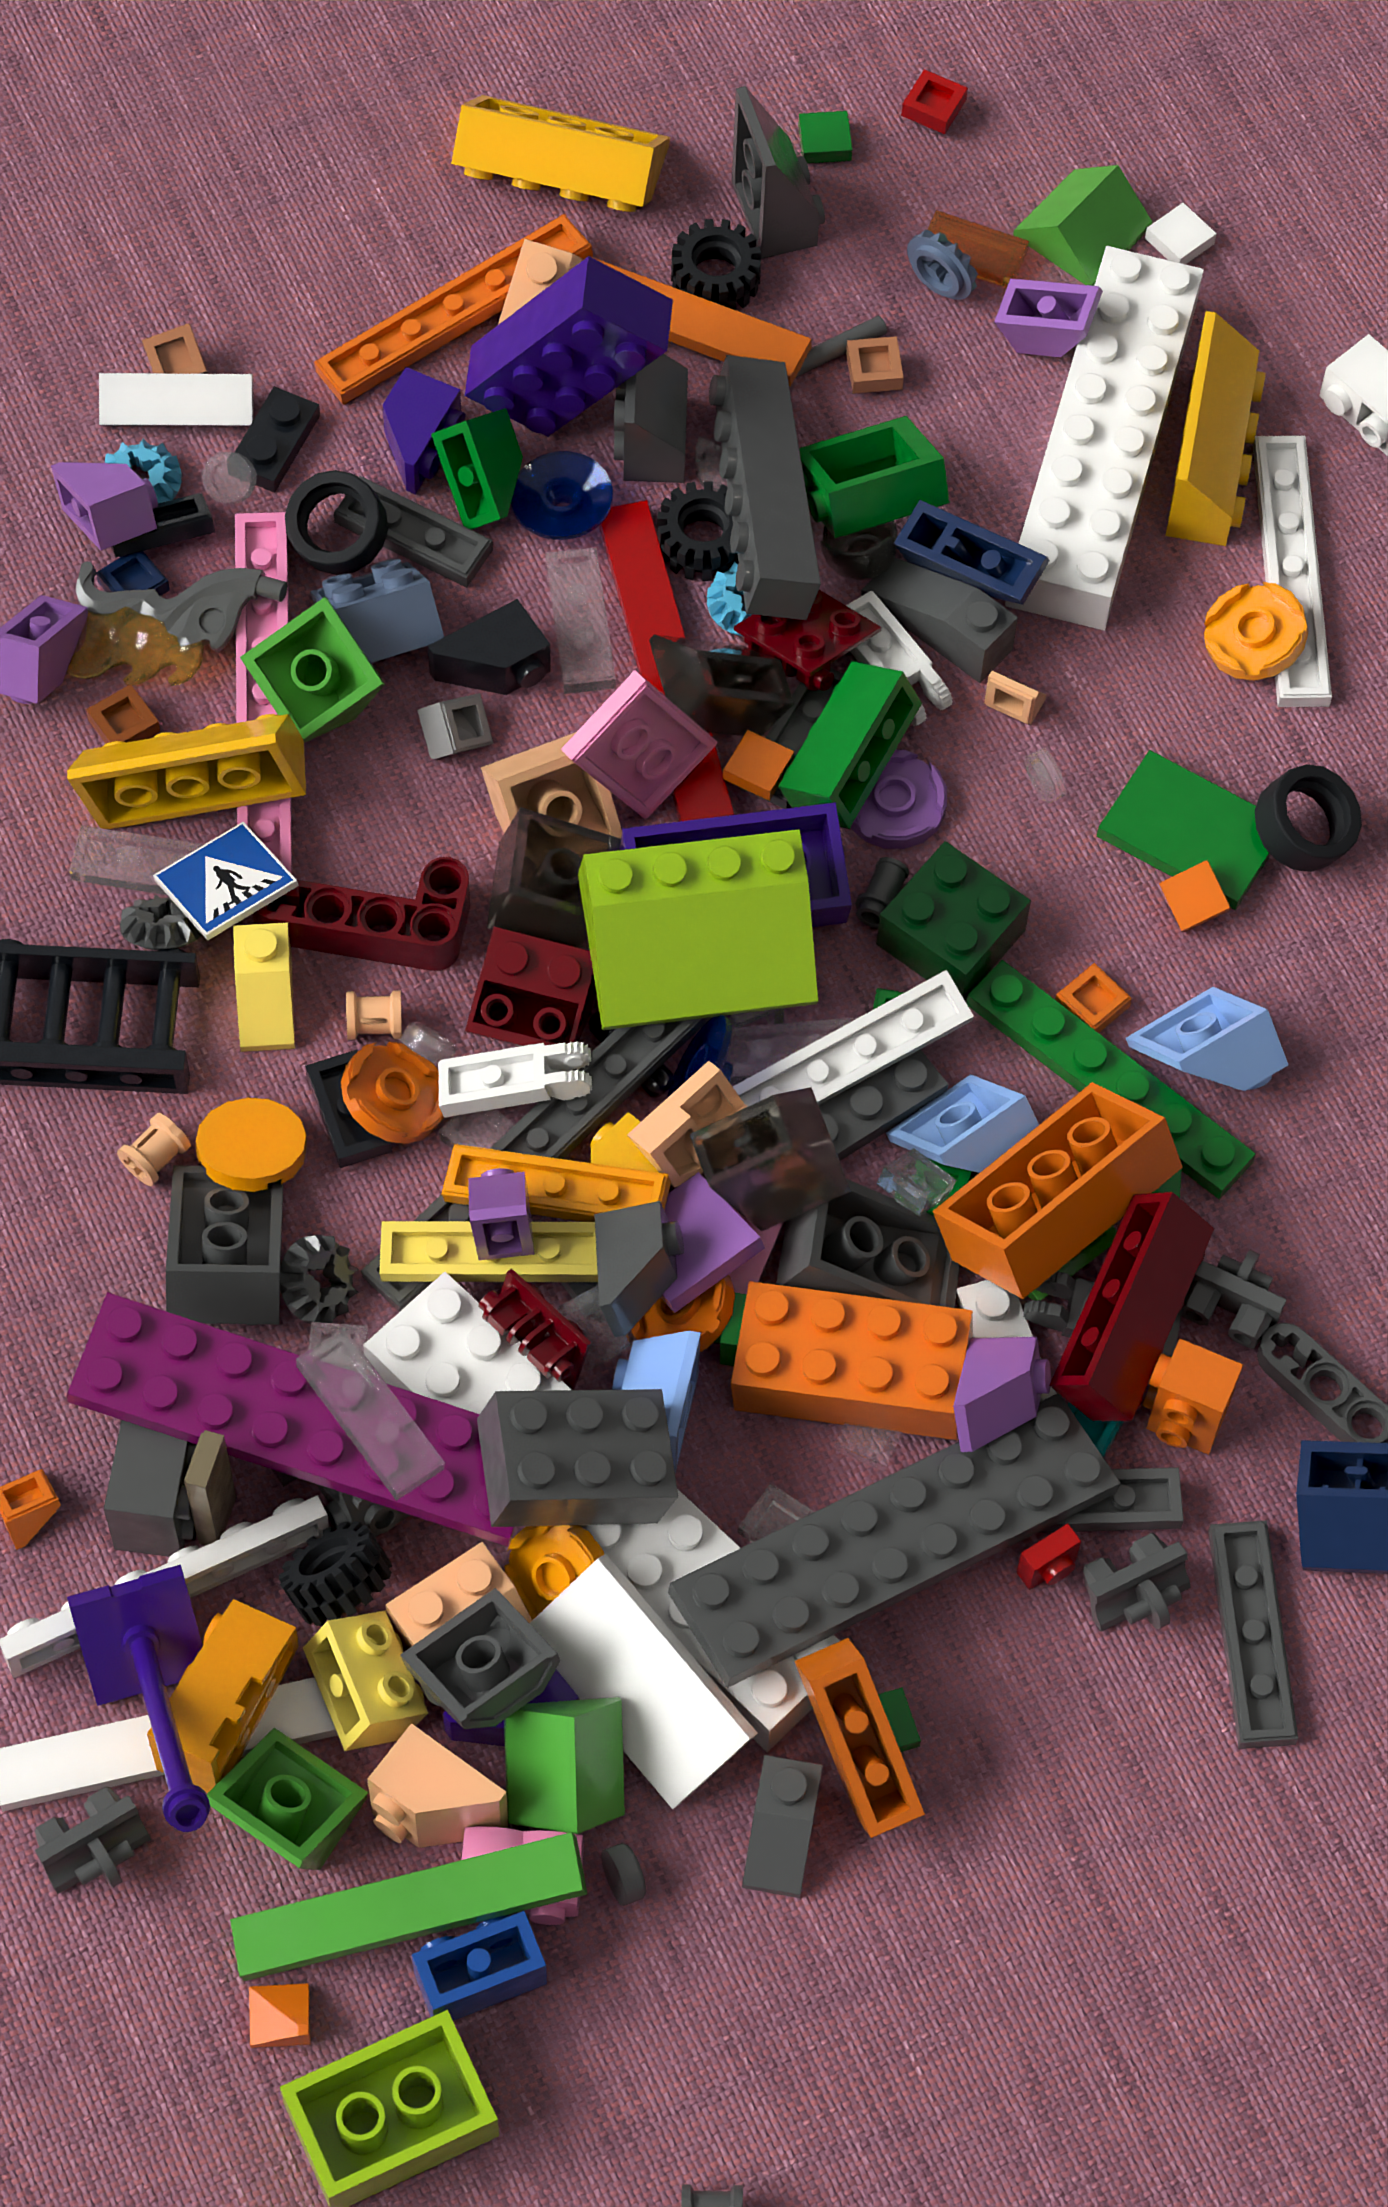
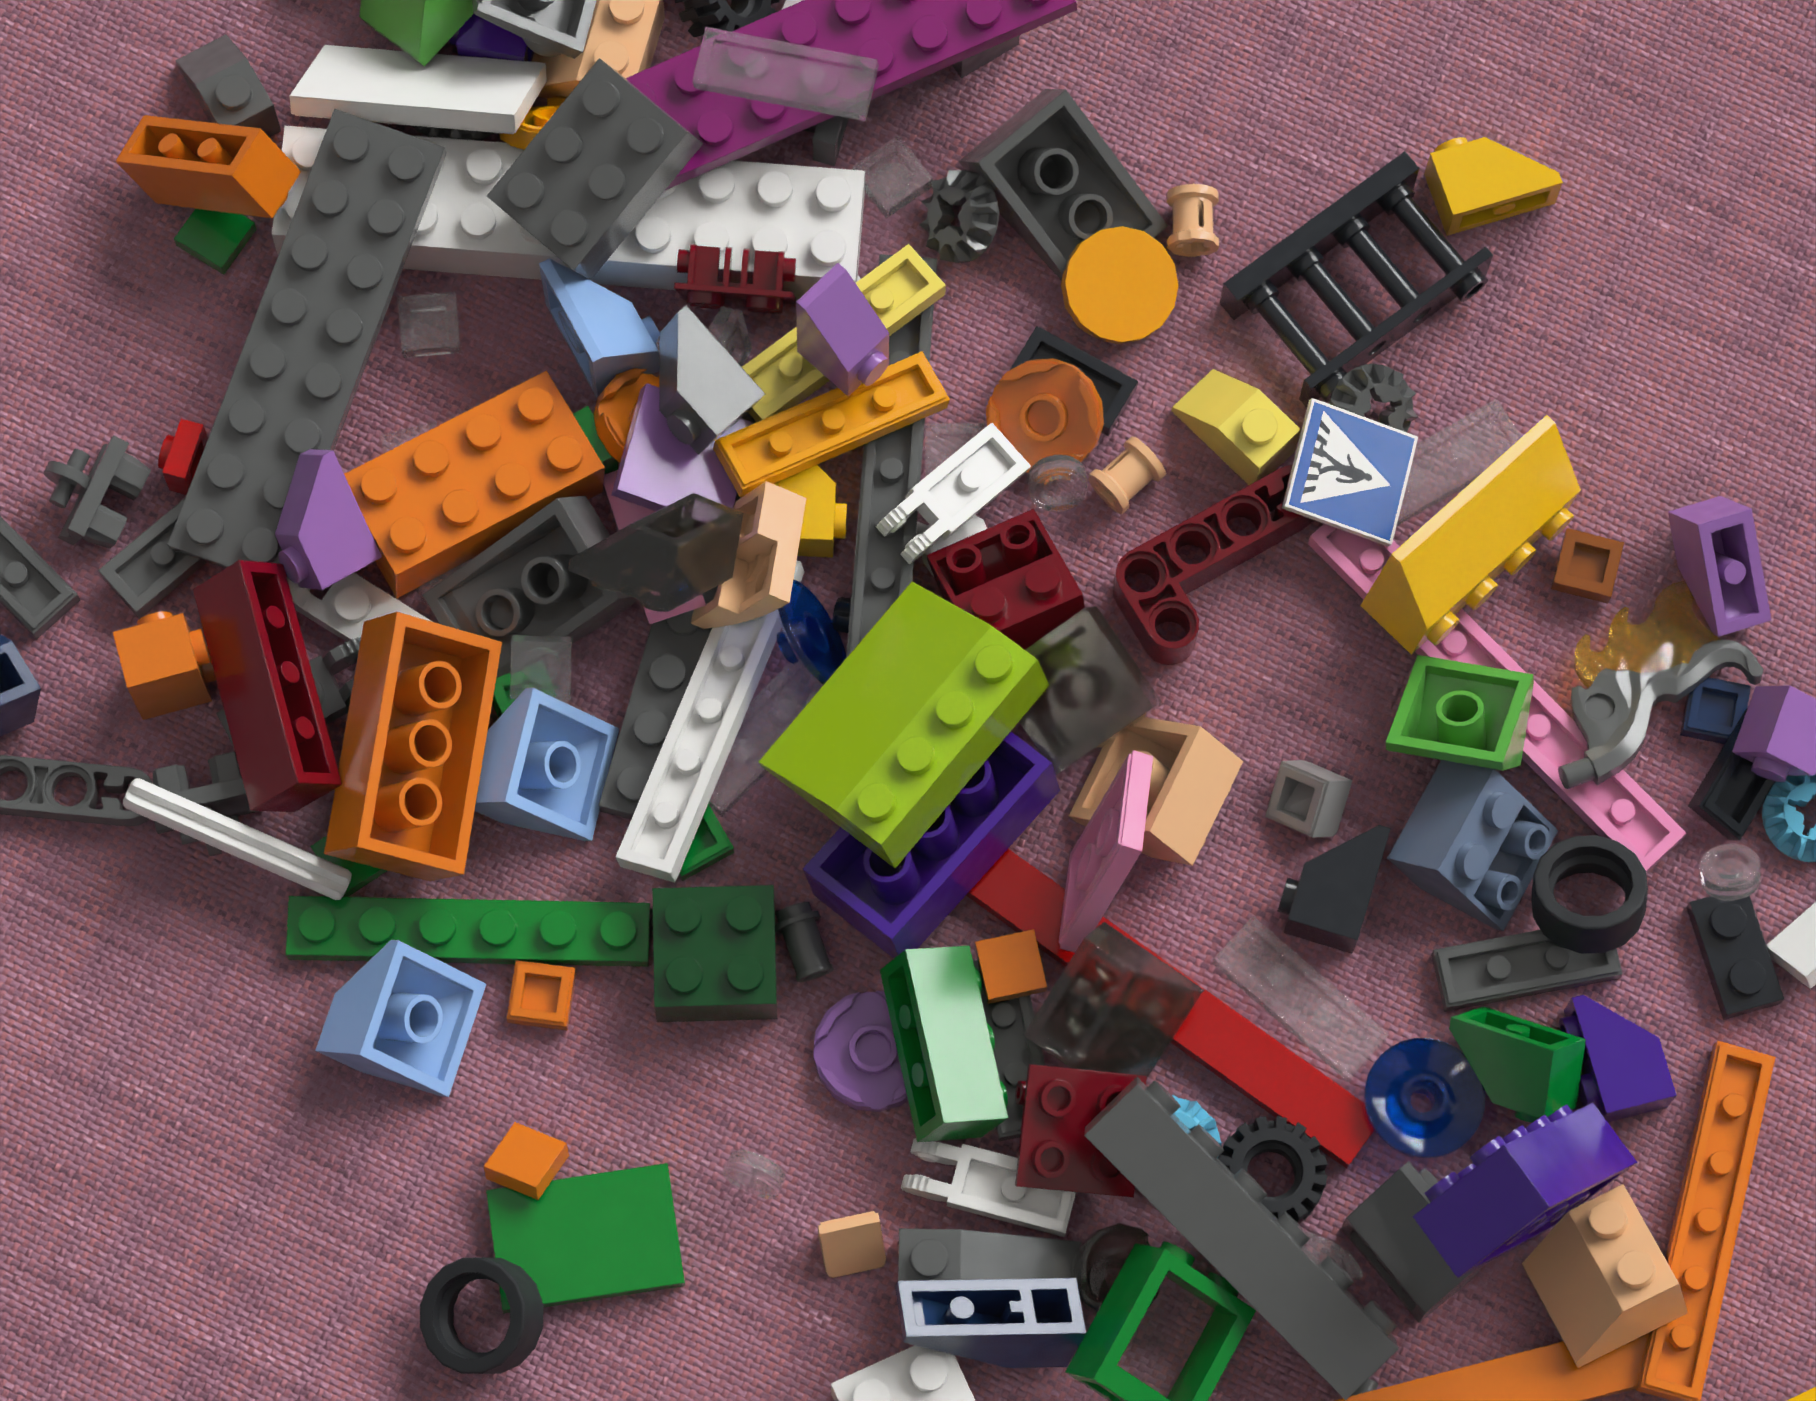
camera: 140 degrees right, 10 degrees up
none -> white axle [123,778,352,900]

